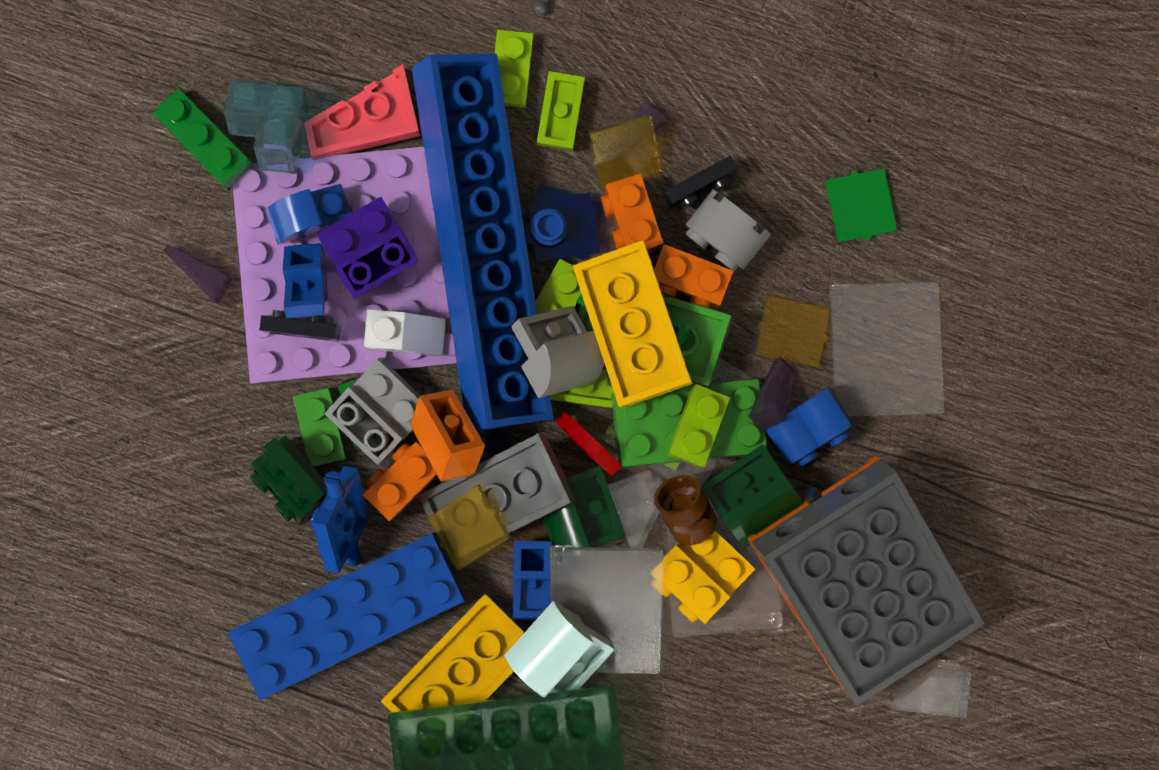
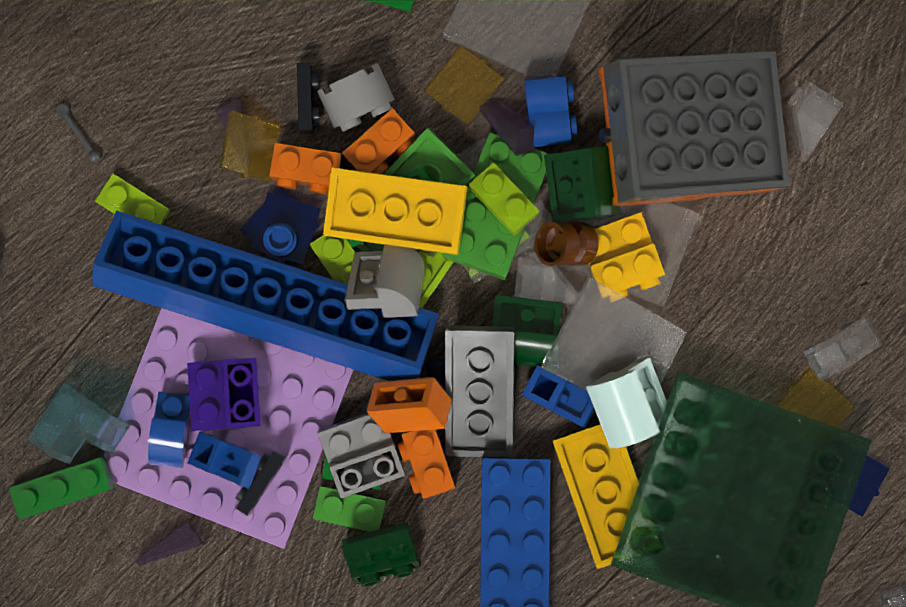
camera: 65 degrees left, 0 degrees up
coral wing [304,64,420,160] -> none
blue plate [311,466,370,573] -> none
white slope [364,309,446,356] -> none
clear yellow piece [428,484,511,571] -> none
lime plate [537,71,585,151] -> none
red tile [556,411,622,475] -> none

